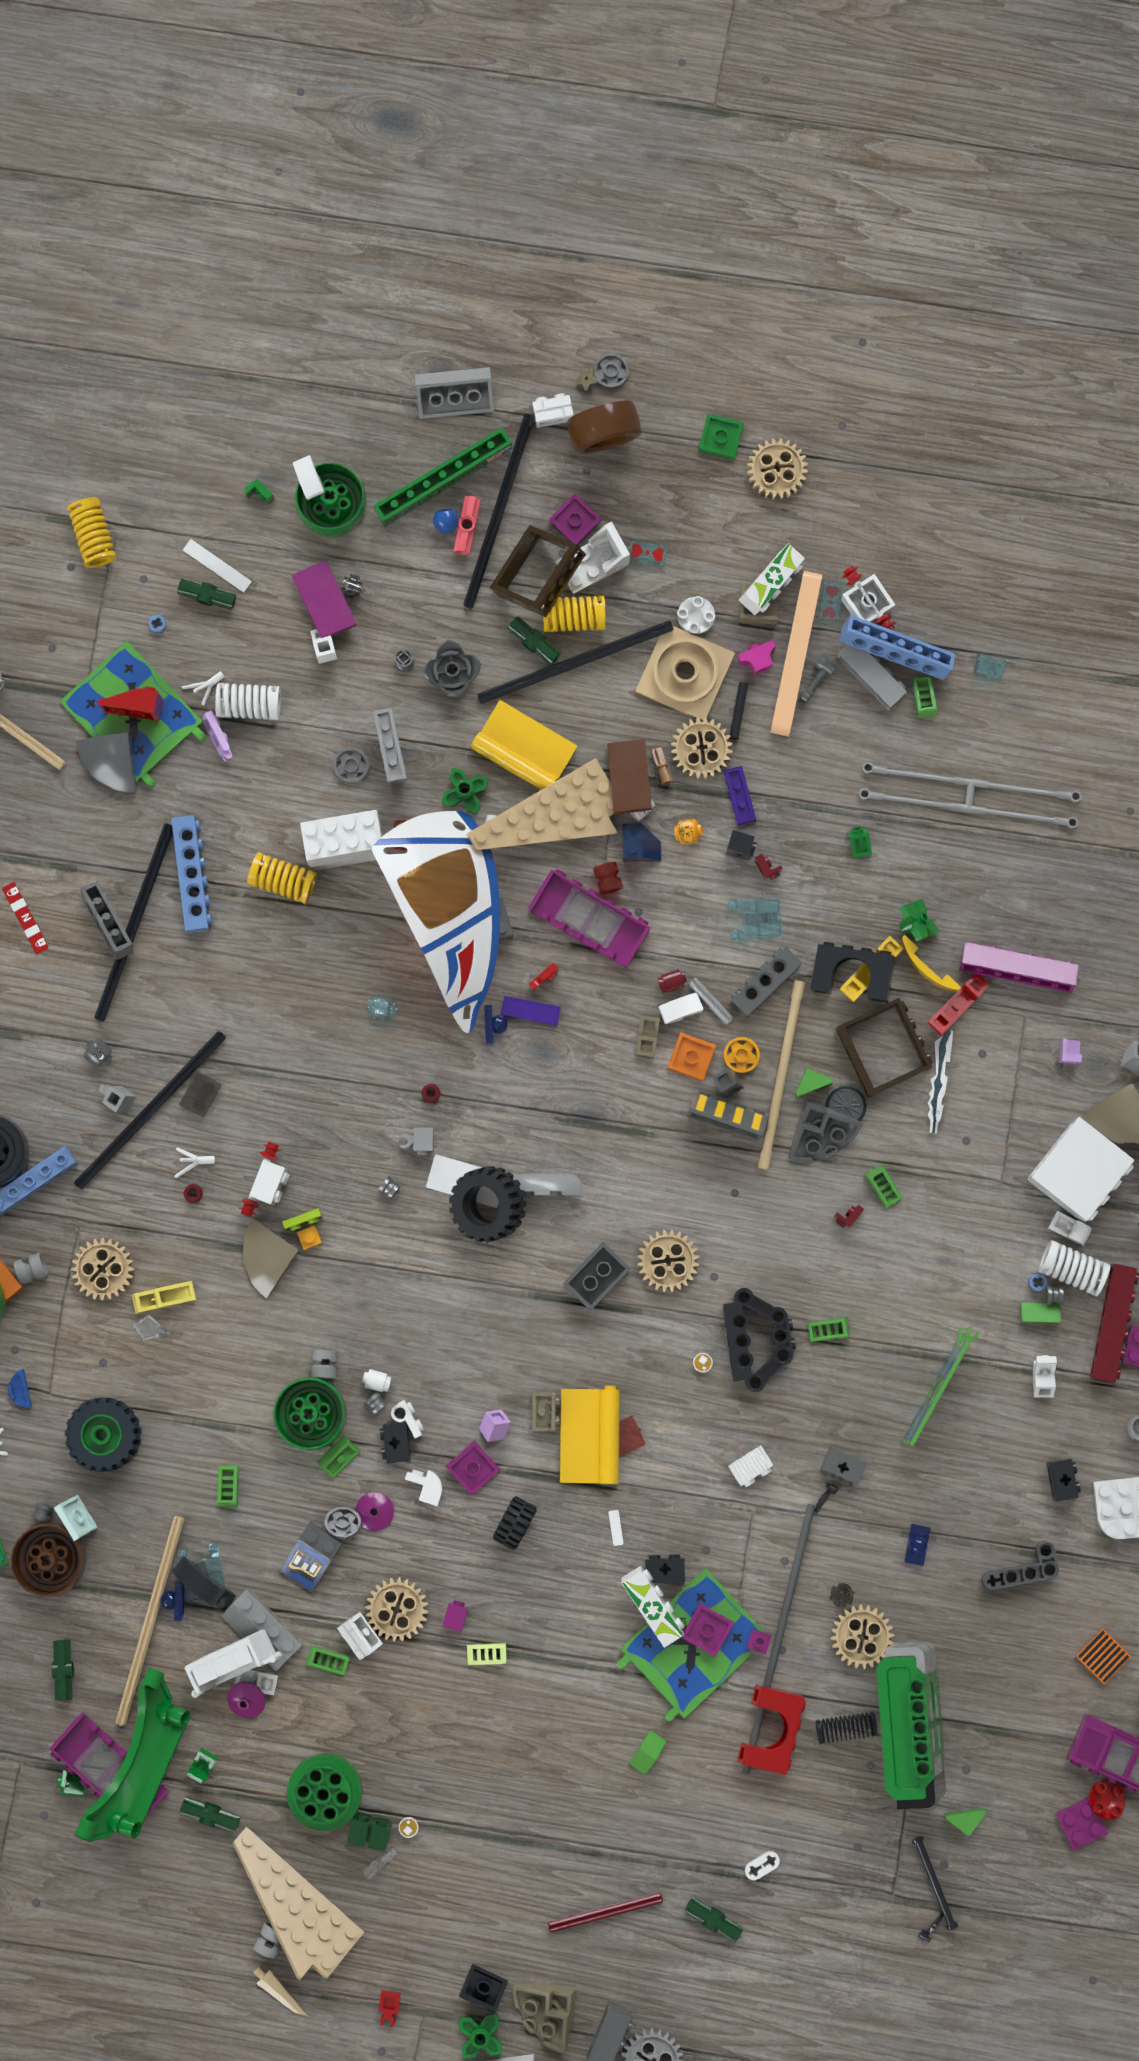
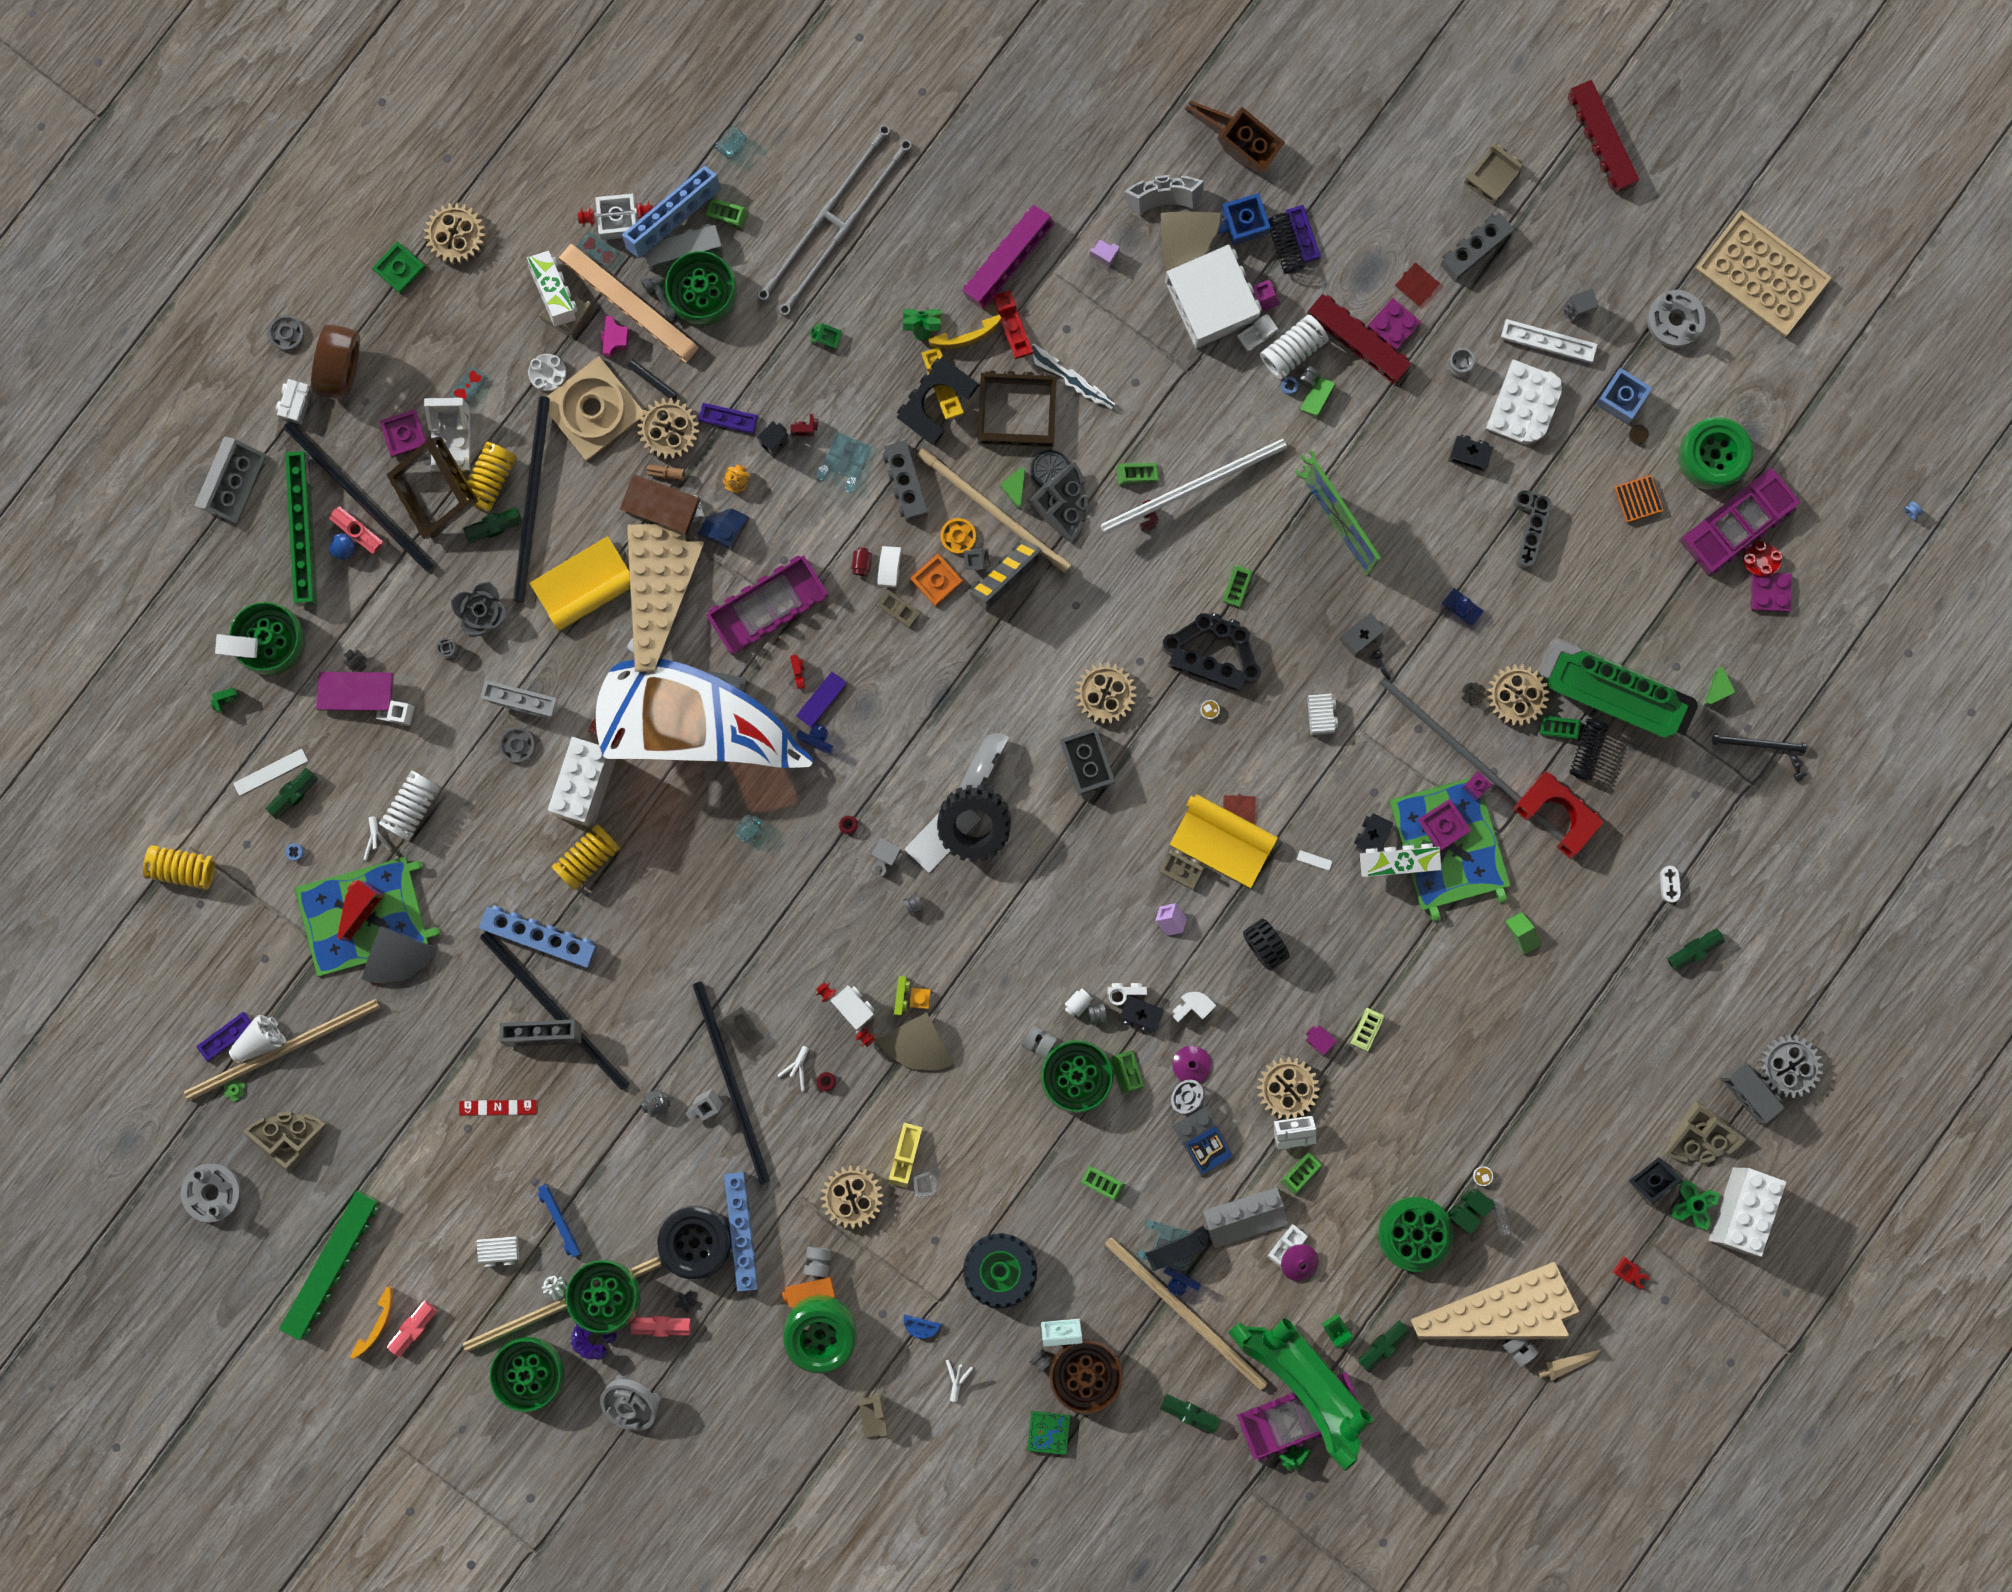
camera: 65 degrees left, 0 degrees up
white container [185,1629,282,1698] -> none
lavender hinge [201,711,232,762] -> none
green plant [441,768,489,815] -> none
magenta plate [445,1440,501,1496] -> none
dark red axle [548,1892,663,1933] -> none
dark tan plate [576,367,598,391] -> none
clear red wheel [593,862,623,895] -> none
light grey axle [689,978,733,1025] -> none
white brick [1033,1355,1057,1398] -> none
none -> green wheel [665,251,737,326]
none -> white axle [1101,439,1287,534]
none -> magenta brick [1252,279,1281,312]
none -> green slope [1540,715,1582,740]

